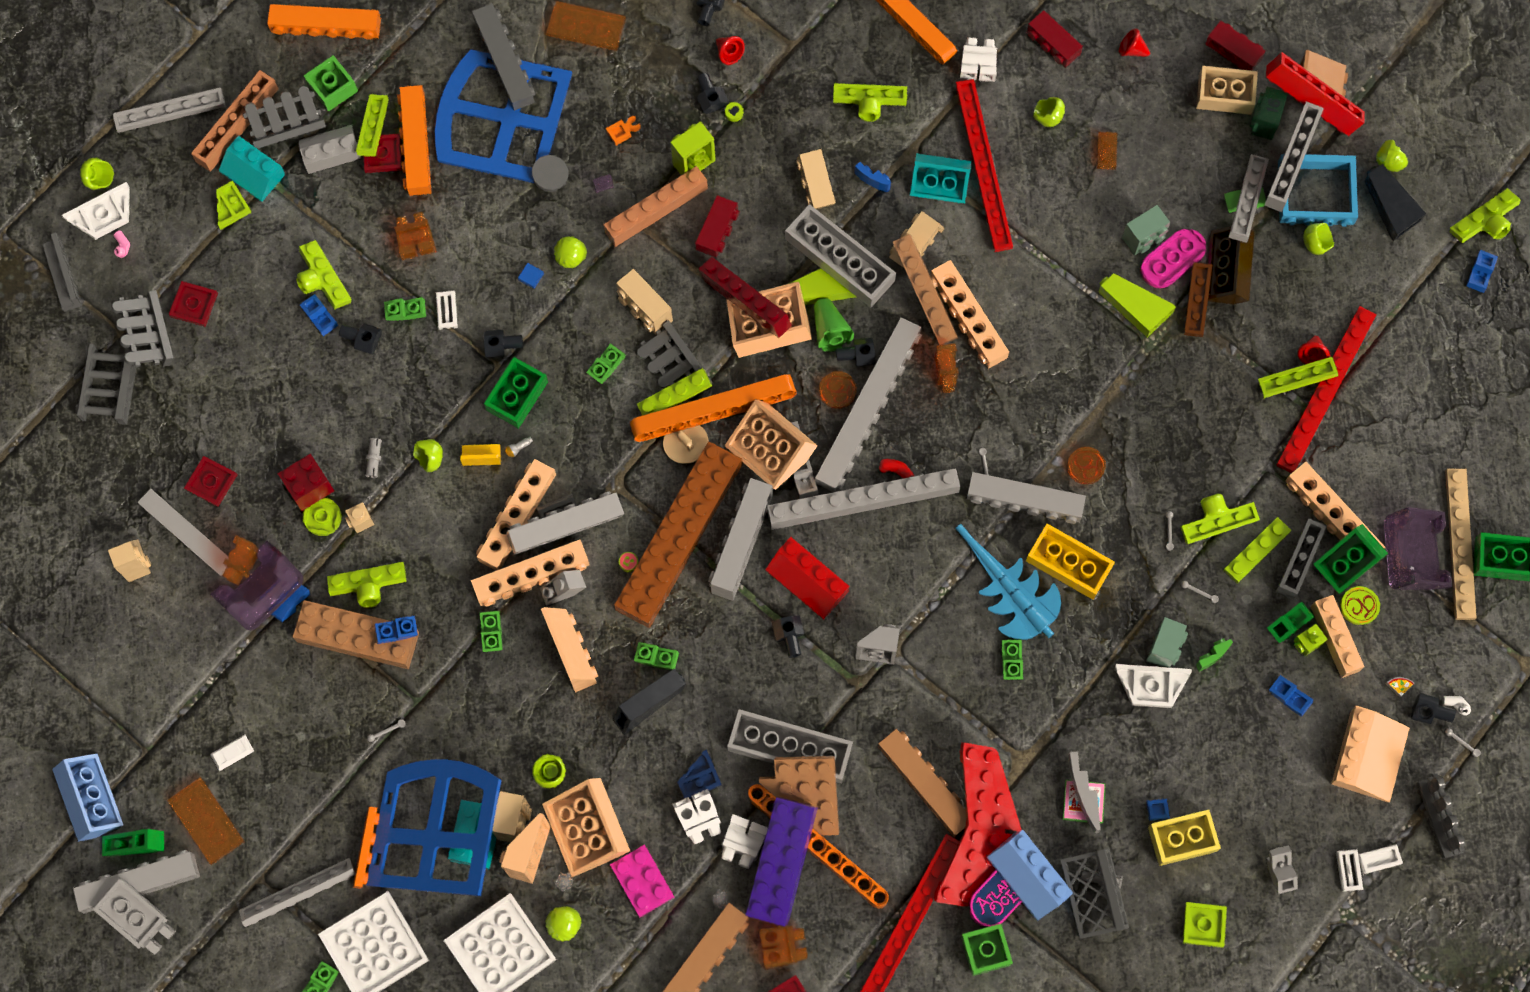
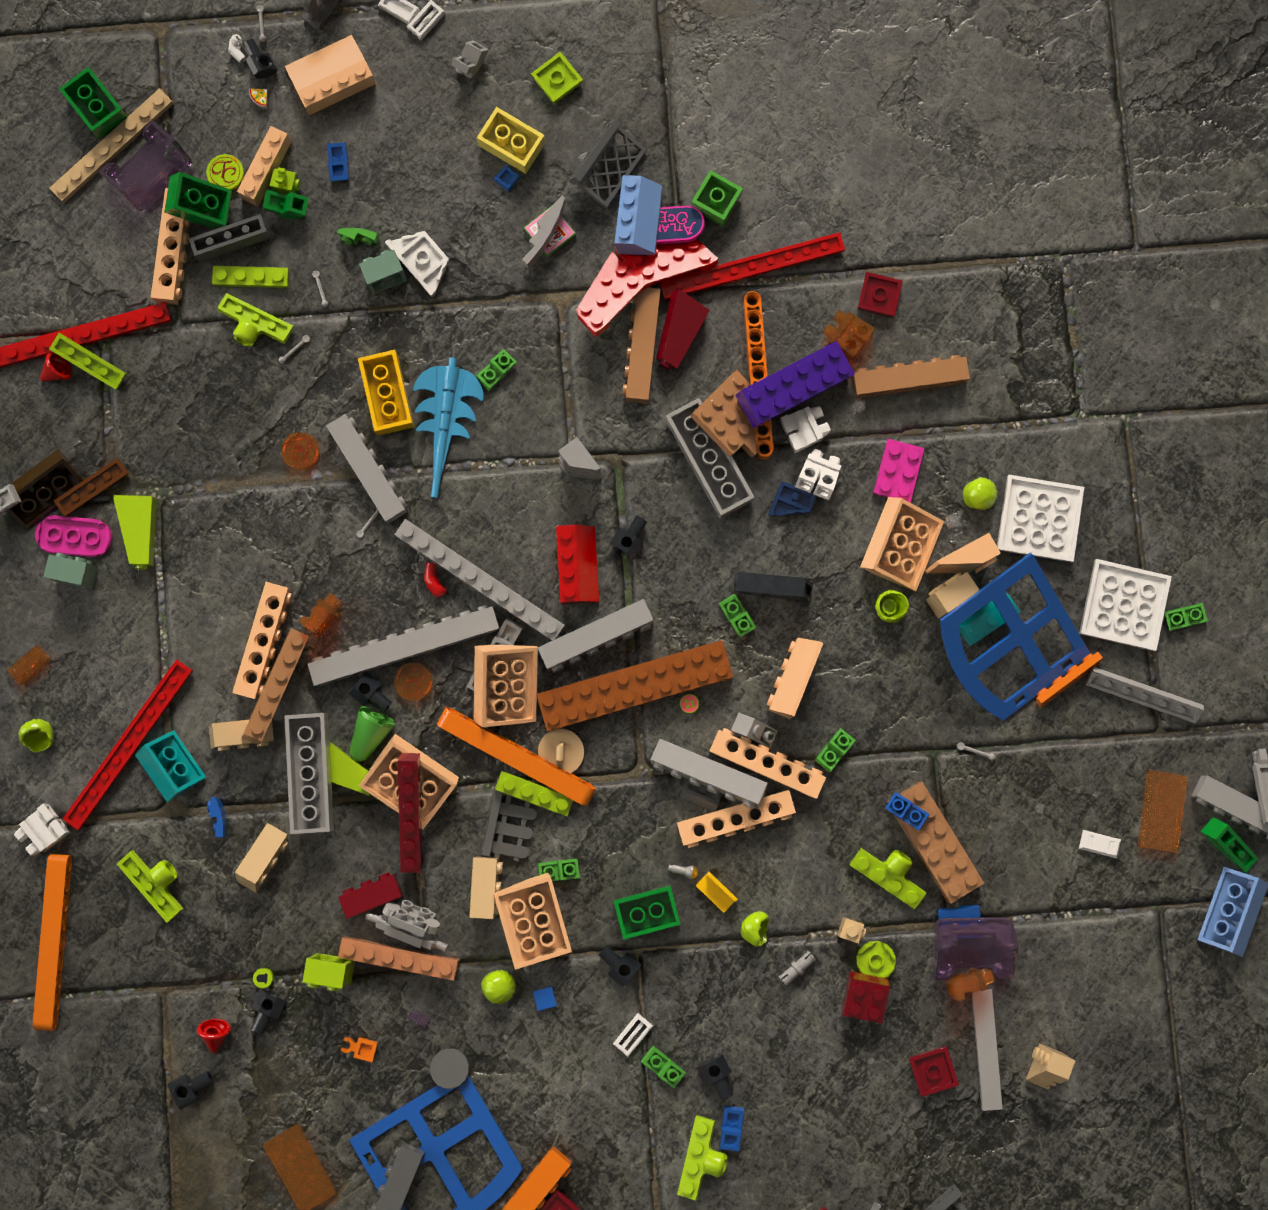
camera: 135 degrees left, 10 degrees up
clear orange hips [395,212,437,260] -> none
none -> light grey piece [365,899,448,952]
none -> light nougat slope [493,873,572,970]
none -> dark red slope [656,289,710,370]

